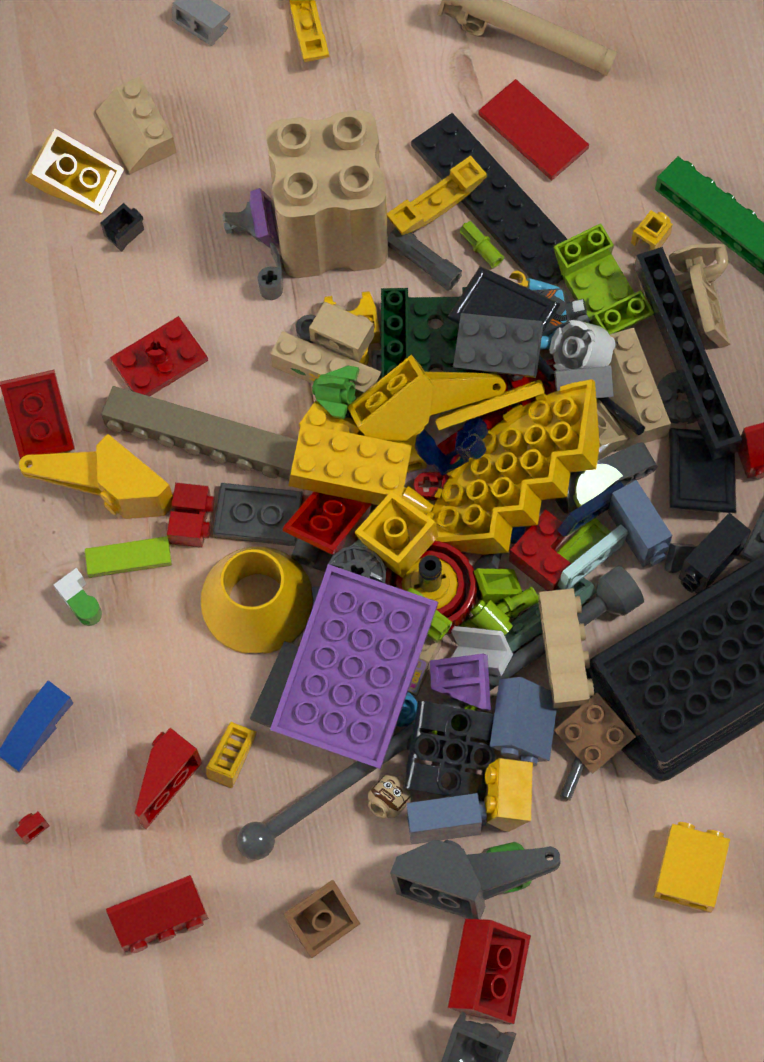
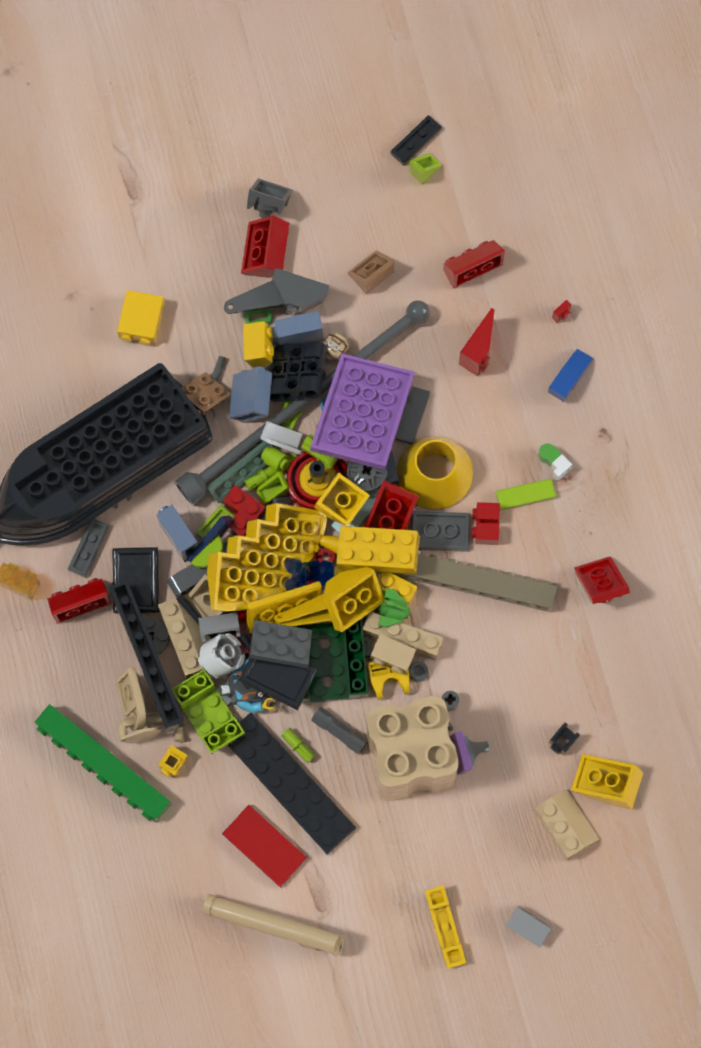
camera: 175 degrees right, 5 degrees up
yellow slope [19,434,173,519] -> none
red plate [110,316,208,396] -> none
yellow slope [206,721,257,788] -> none
yellow slope [387,156,487,235] -> none
medium lavender wing [430,653,491,711] -> none
tan brick [538,588,594,708] -> none
light aqua tile [558,525,628,589] -> none
dark grey tile [664,543,697,573] -> none
black window [679,513,751,594] -> none

